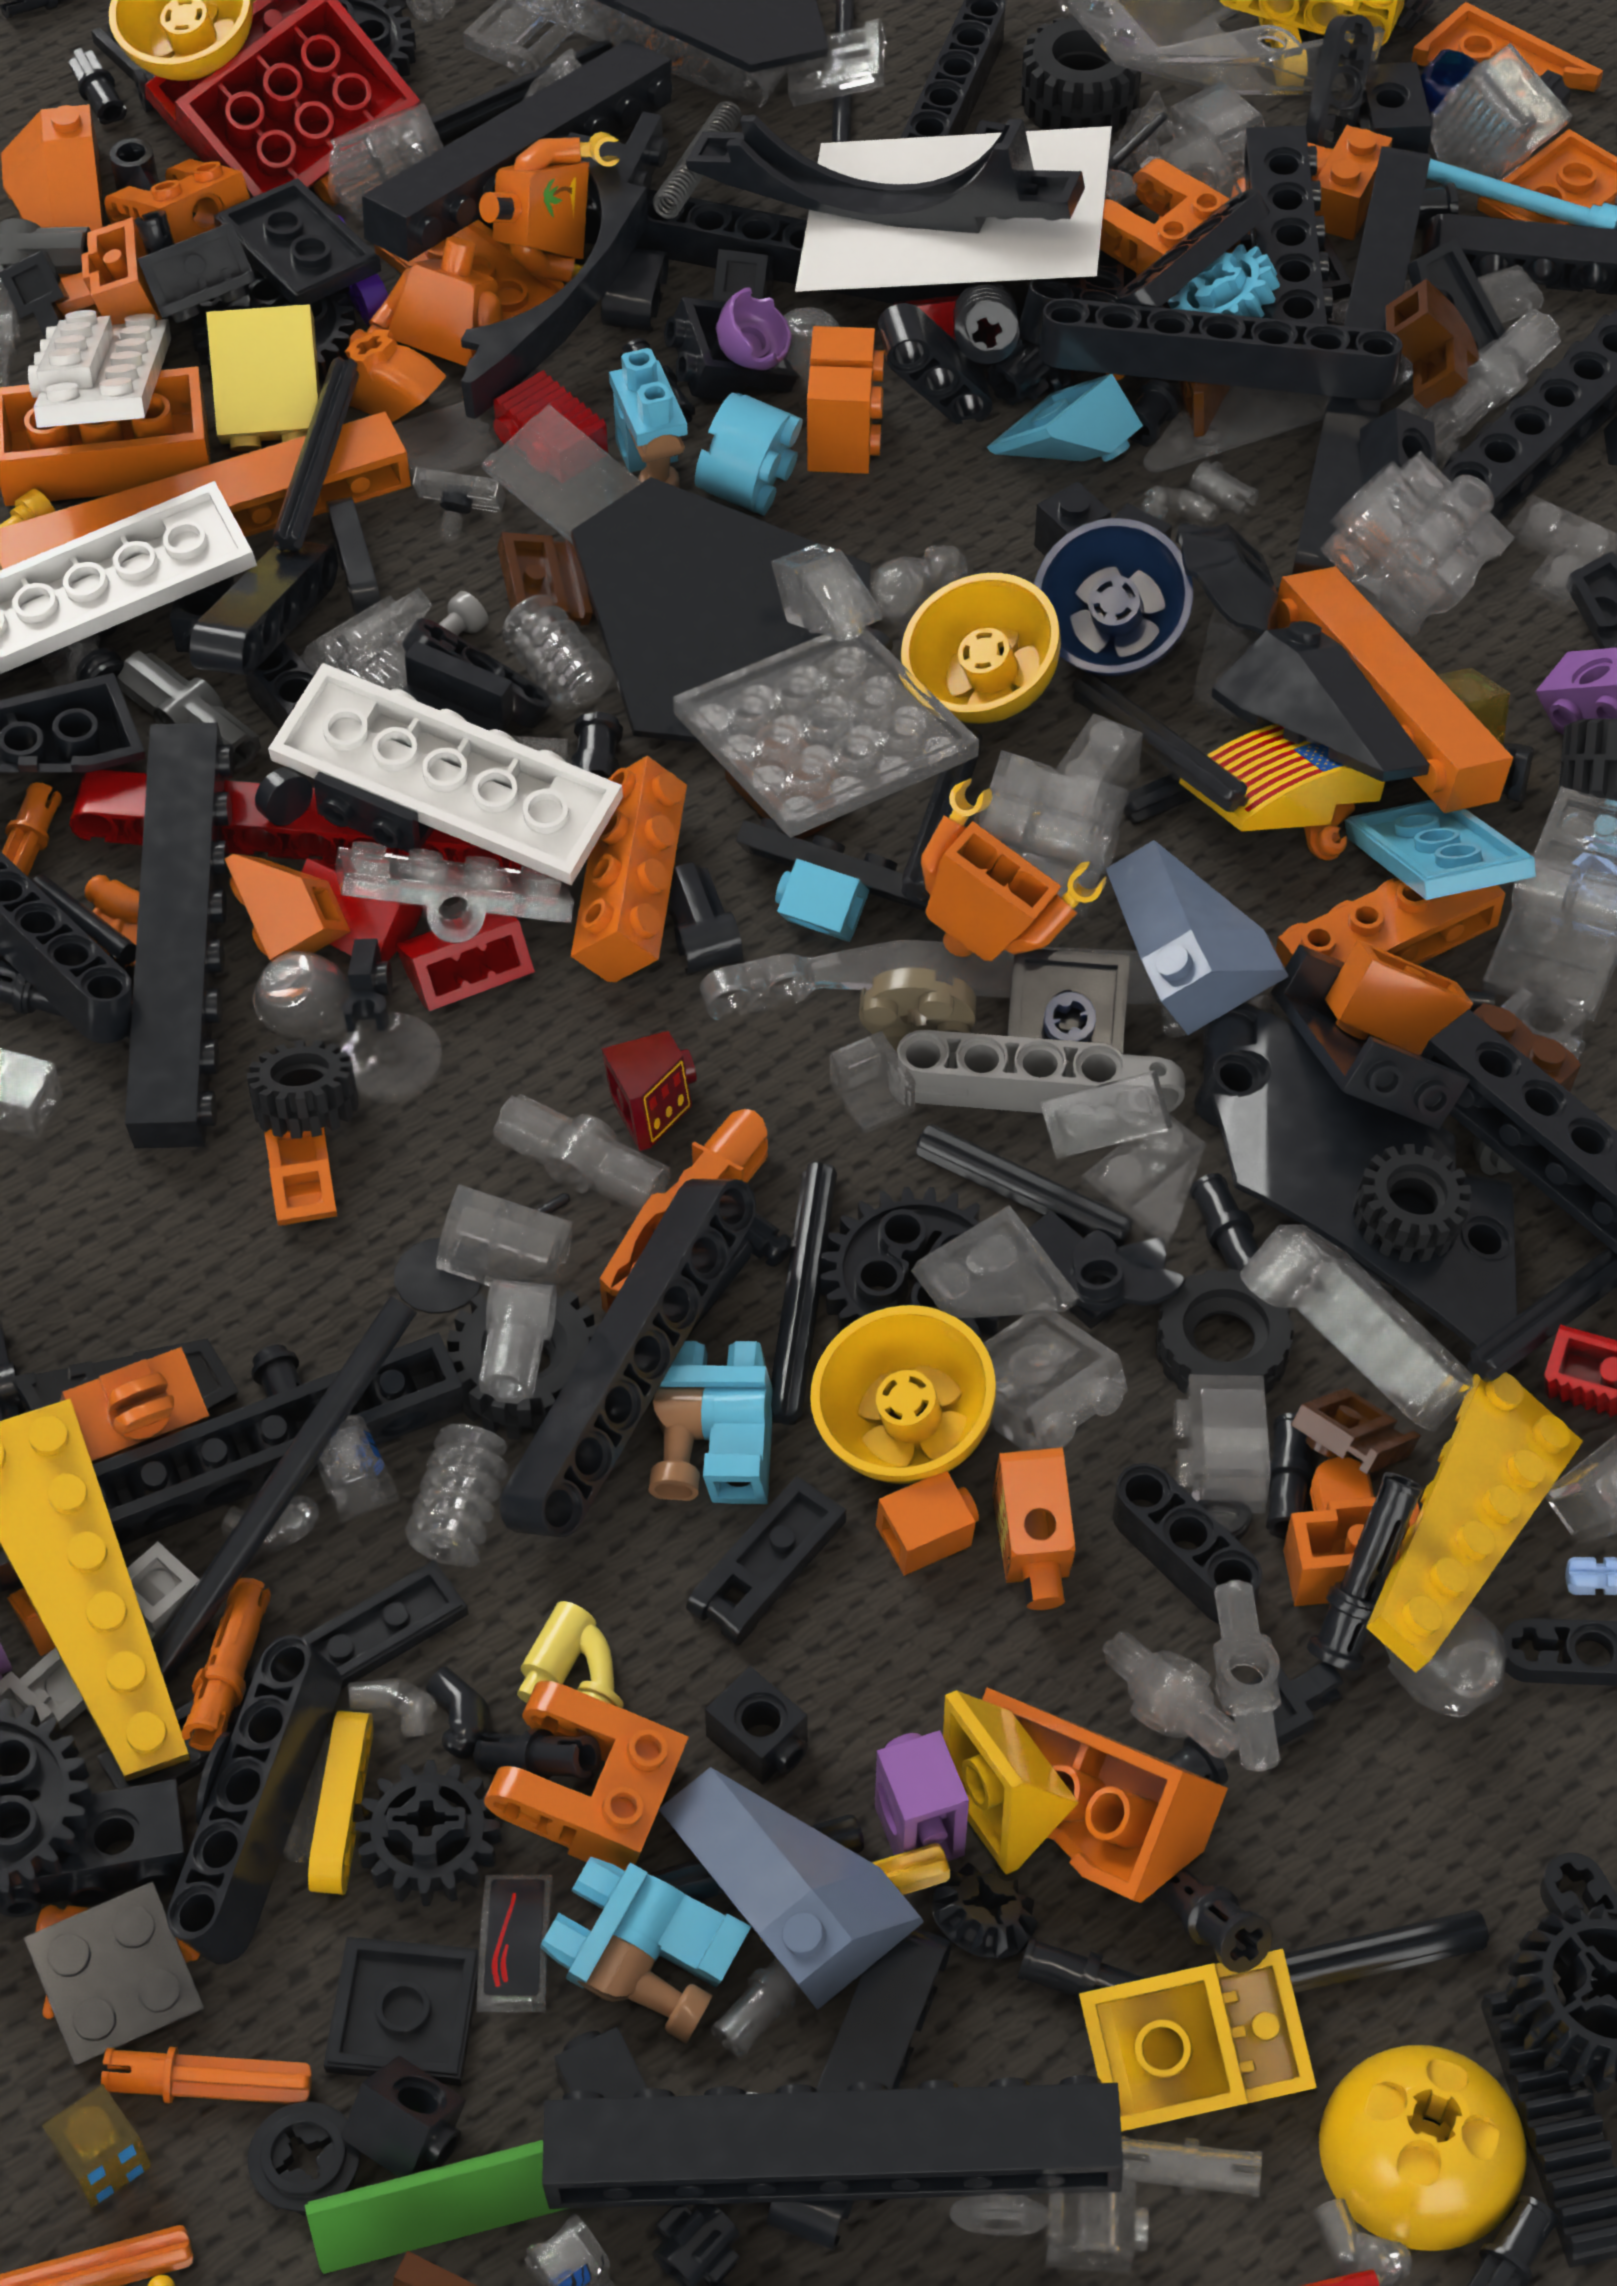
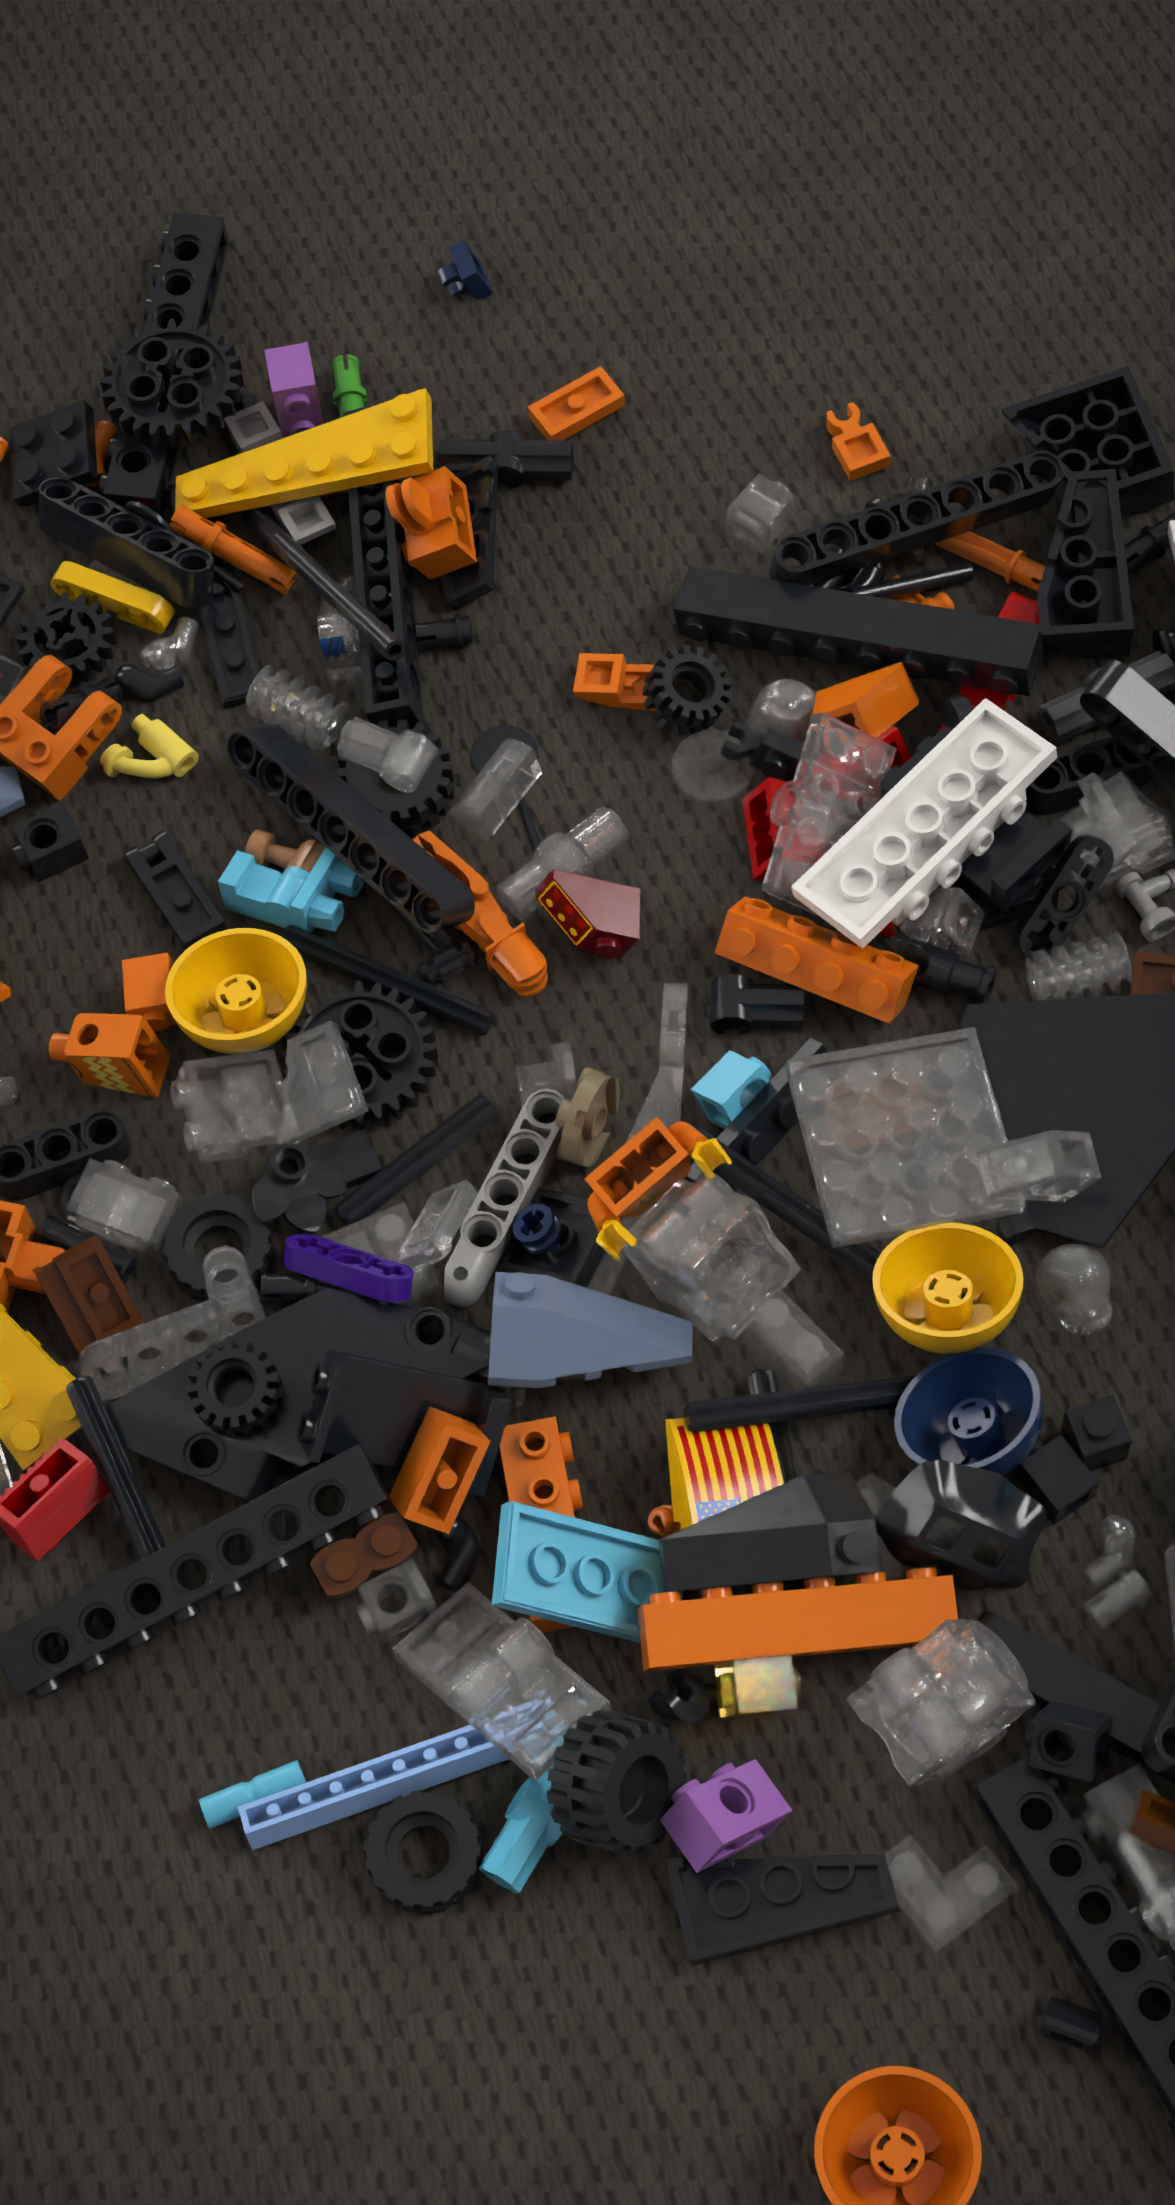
camera: 115 degrees right, 10 degrees up
none -> dark purple beam [283,1234,414,1302]

